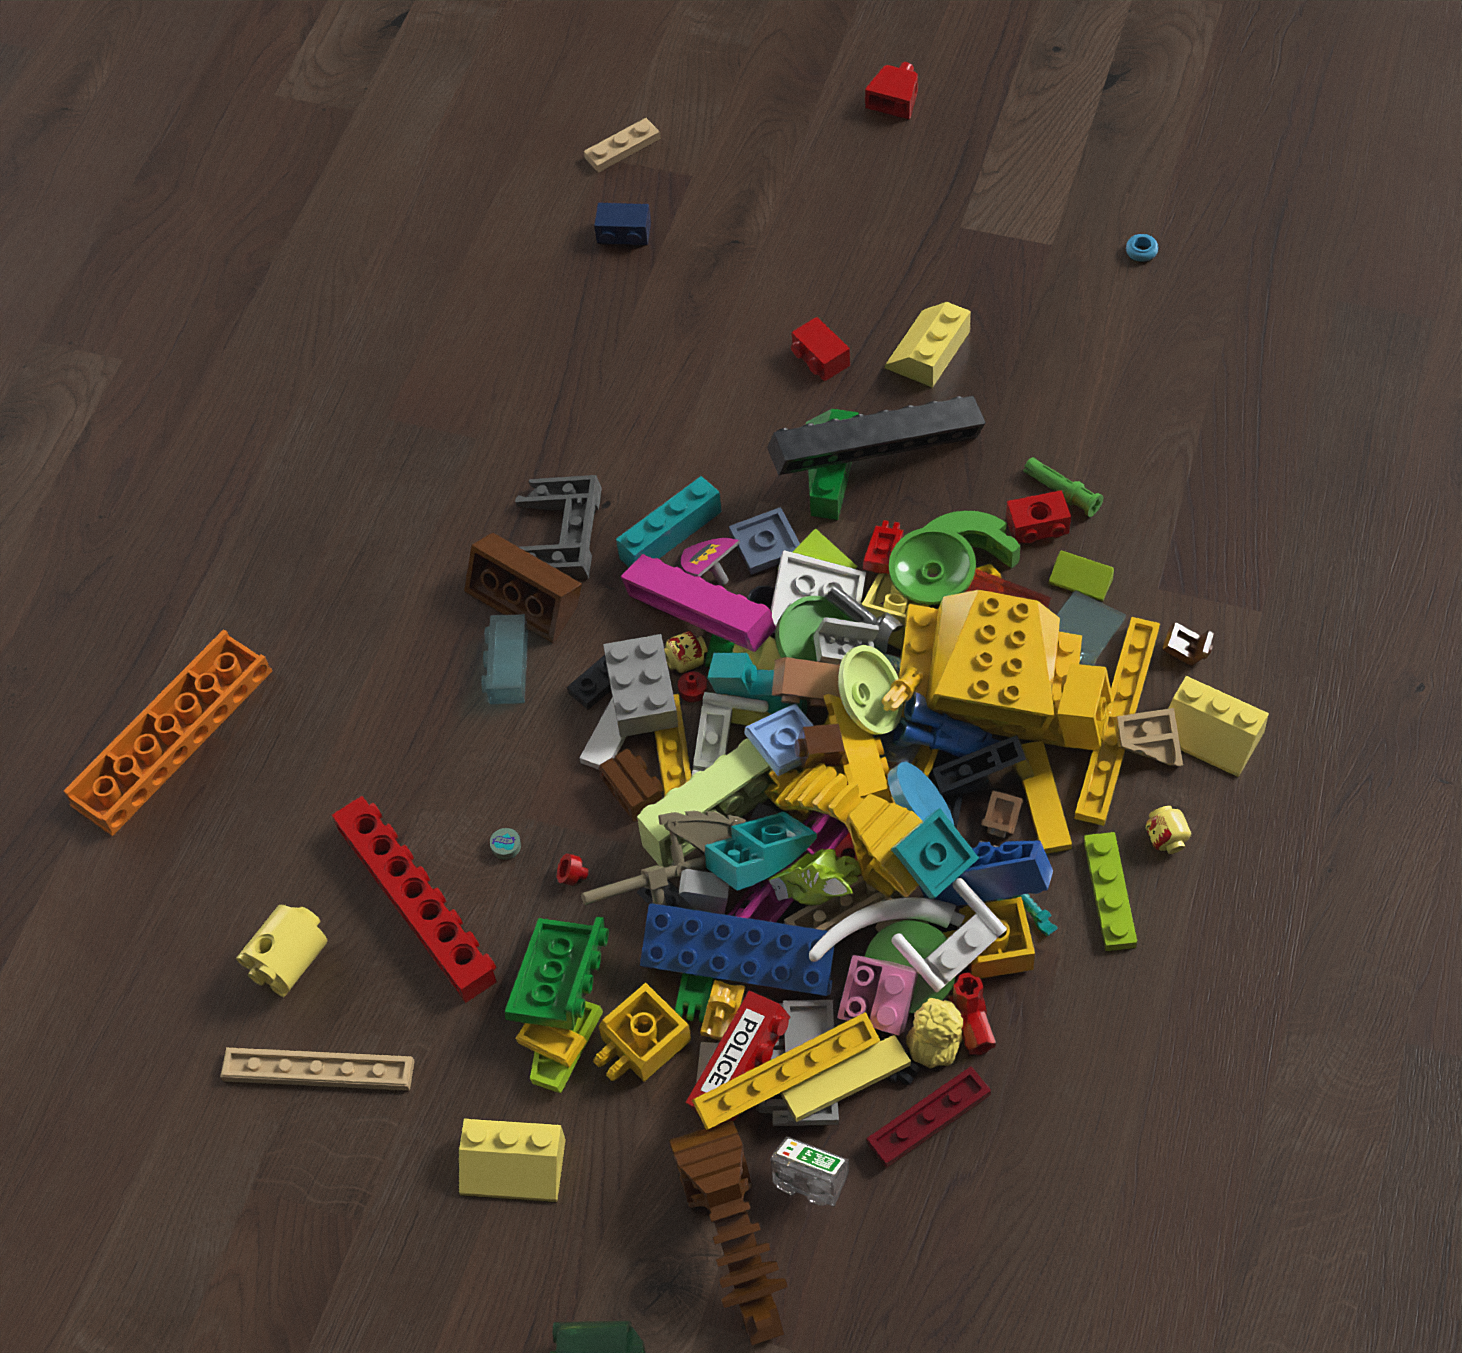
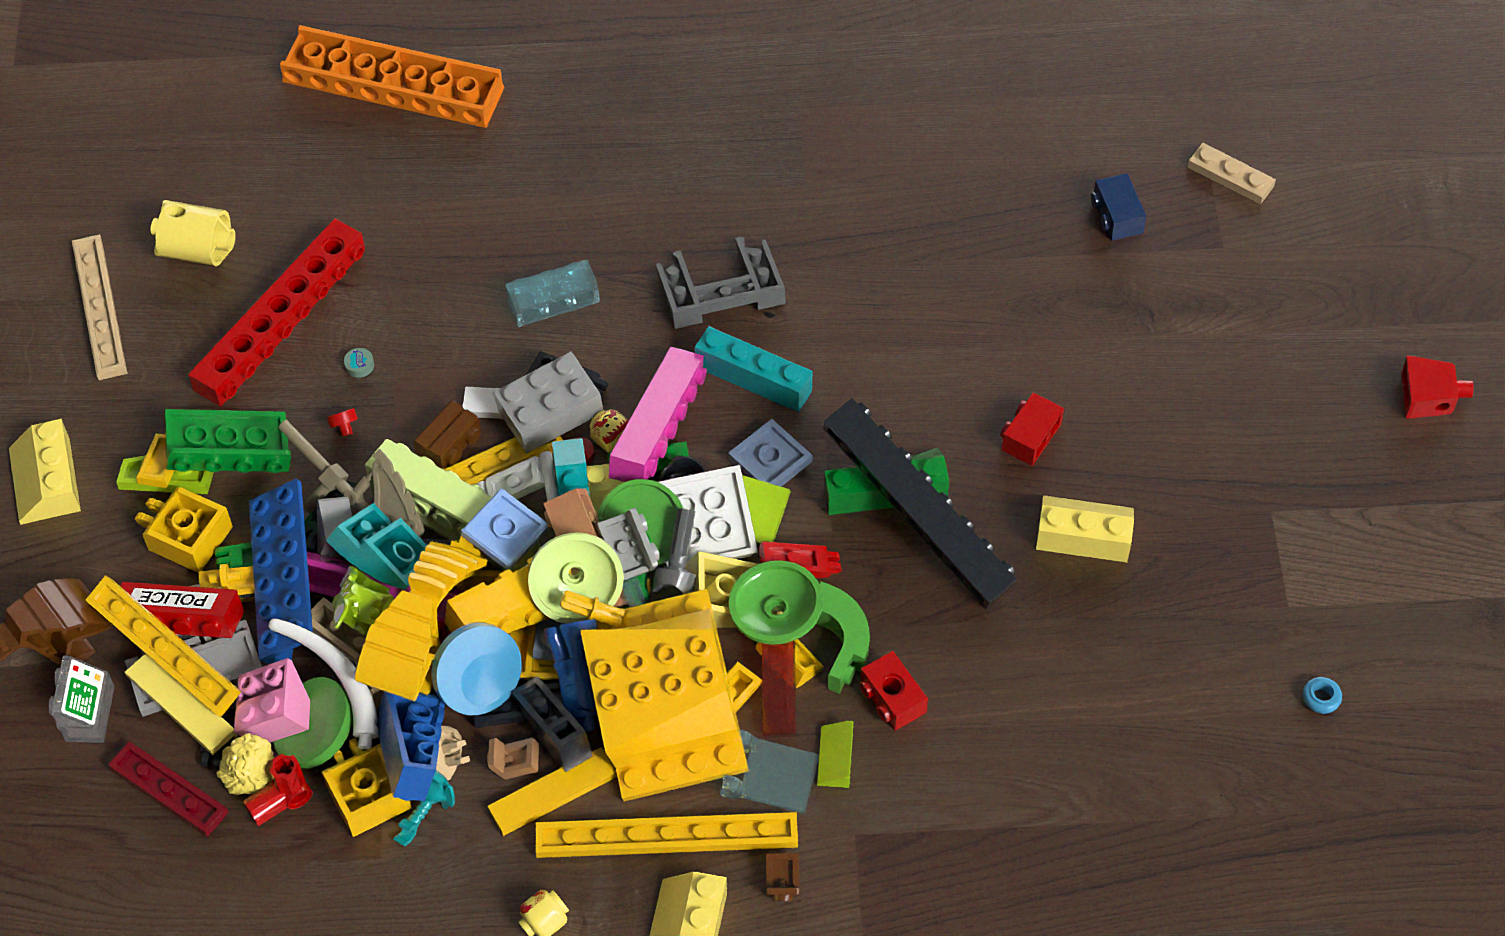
camera: 65 degrees right, 0 degrees up
reddish brown slope [464,532,582,643] -> none
shield [681,538,740,586] -> none
reddish brown brick [794,724,845,768] -> none
teal plate [891,808,979,899] -> none
white plate [891,878,1007,993] -> none
bright green pin [1023,457,1104,517] -> none
yellow hinge [1054,663,1113,750] -> none
lime plate [1084,832,1137,951] -> none
tan wing [1113,708,1183,767] -> none

